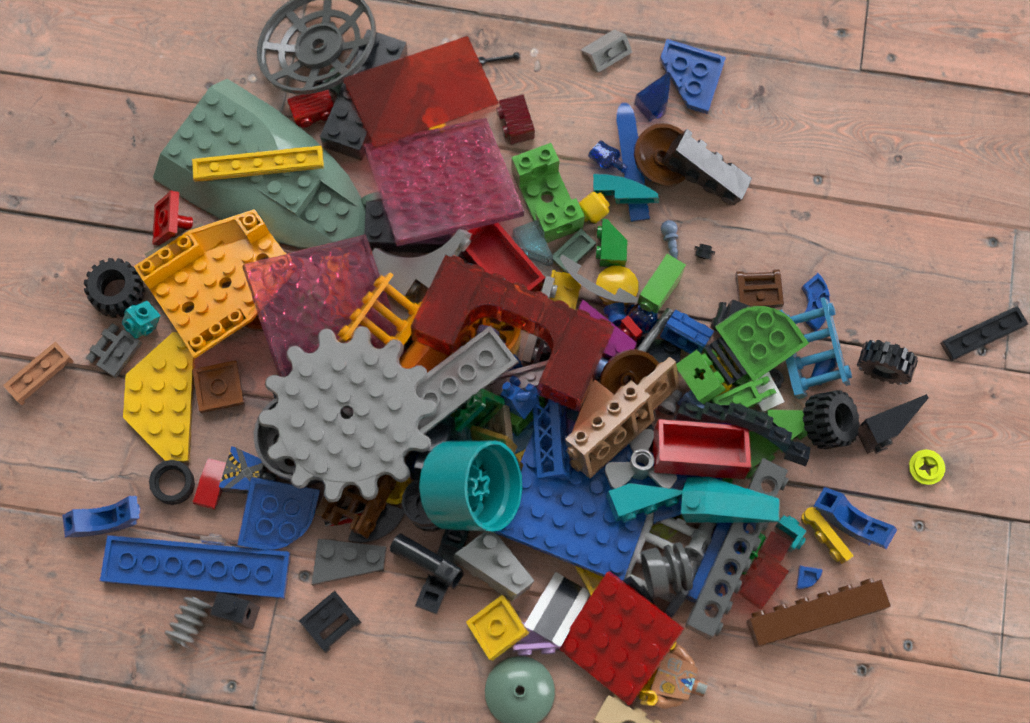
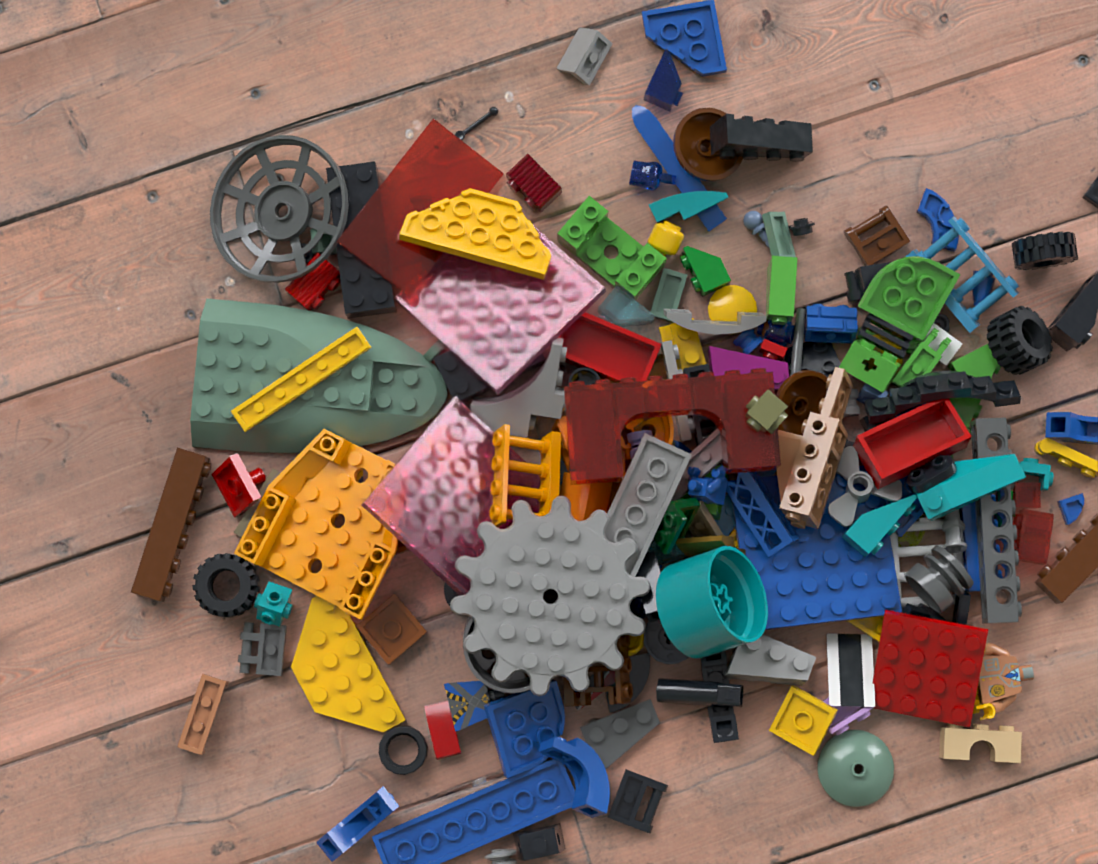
camera: 25 degrees left, 10 degrees up
none -> reddish brown brick [131,447,212,602]
none -> yellow plate [399,188,552,280]
none -> blue arch [539,737,610,818]
none -> olive brick [745,389,788,434]
none -> sand green tile [762,212,796,257]
none -> black plate [906,455,957,493]

